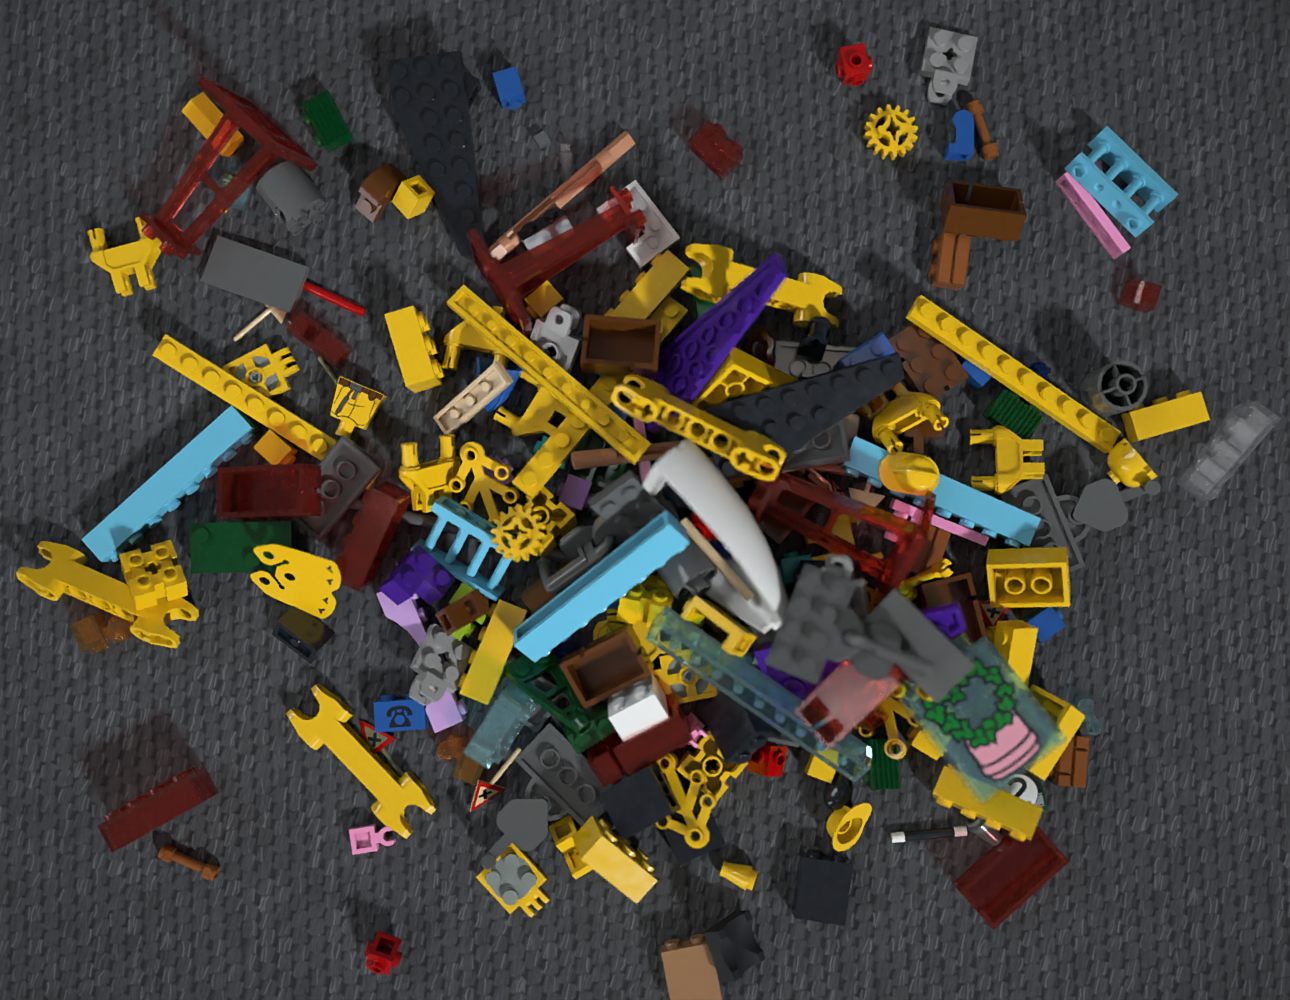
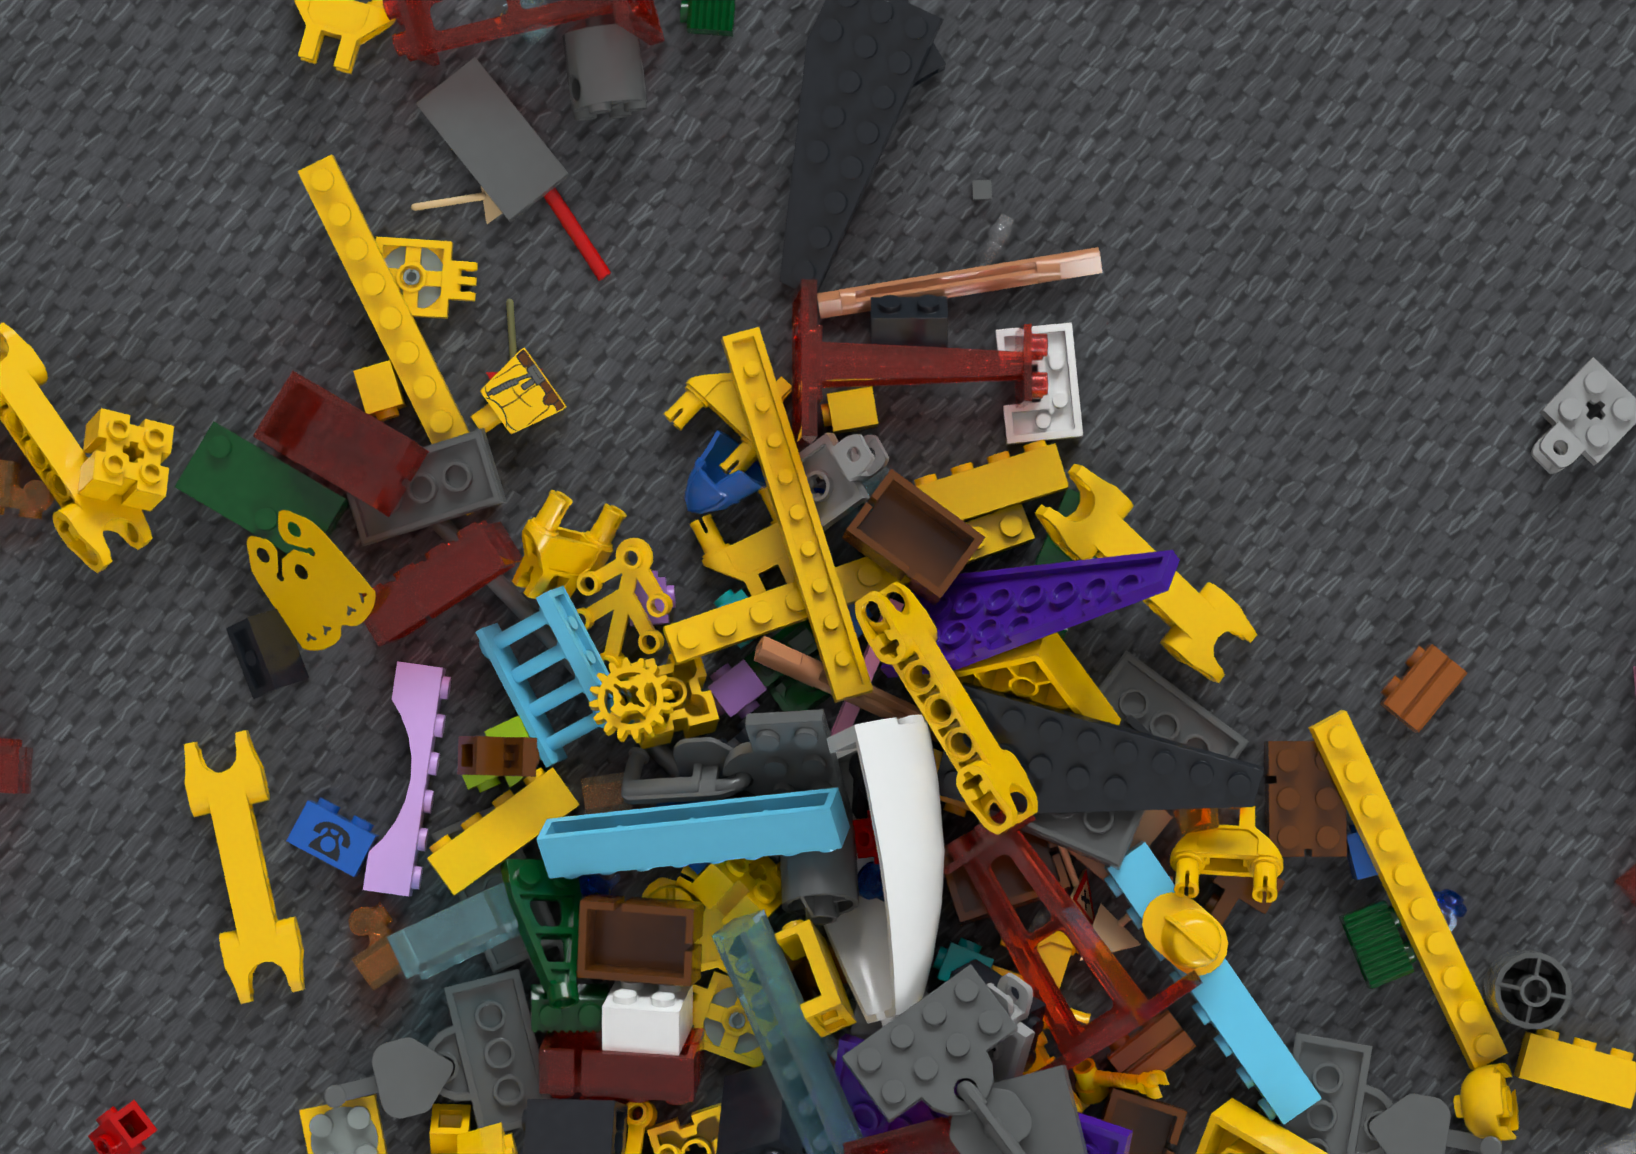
camera: 35 degrees right, 0 degrees up
medium azure brick [81,405,258,562] -> none
clear red brick [286,311,353,369] -> none
bright pink plate [349,824,396,855] -> none
reddish brown brick [355,163,409,223] -> none
piece [360,719,404,777] -> none
dark purple brick [379,545,456,606] -> none
yellow brick [384,306,445,393] -> none
yellow brick [391,175,435,219] -> none
light grey plate [409,623,473,706] -> none
tan tile [433,361,514,434] -> none
piece [470,747,521,813] -> none
blue brick [492,66,526,110] -> none
bright pink plate [675,712,707,748] -> none
tan bar [680,517,755,601] -> none
clear red brick [687,120,744,181] -> none
reddish brown arm [744,325,776,367] -> none
black piece [797,316,831,361] -> none
red brick [835,43,873,86] -> none
blue brick [836,332,895,368] -> none
yellow gear [863,104,918,160] -> none
bright pink piece [883,498,989,546] -> none
reddish brown piece [940,179,1026,241] -> none
blue leg [944,110,974,161] -> none
dark orange bar [965,100,999,161] -> none
yellow connector [969,425,1045,495] -> none

